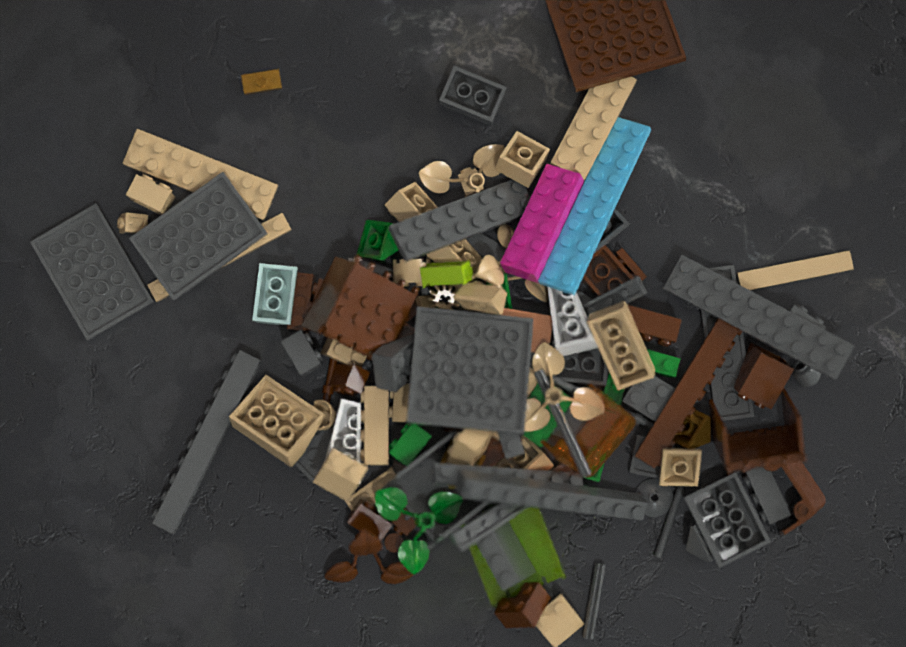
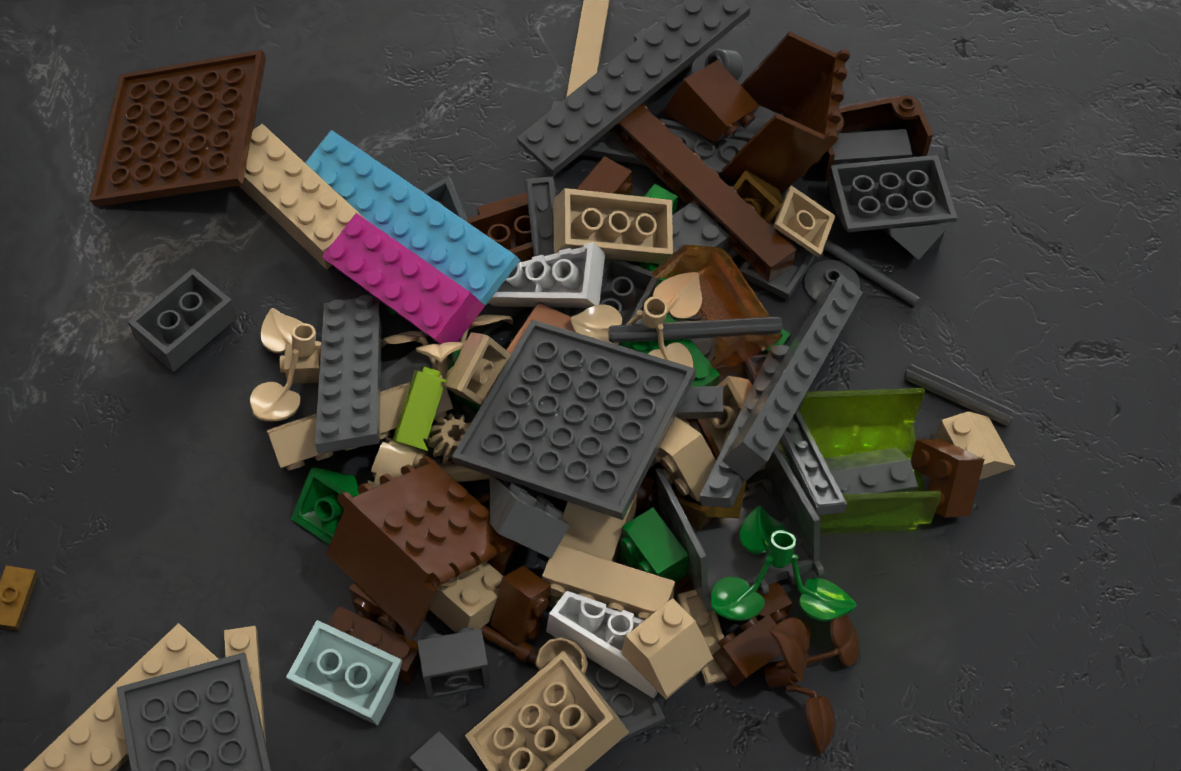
camera: 70 degrees left, 25 degrees down
tan brick [495,131,550,188] -> none

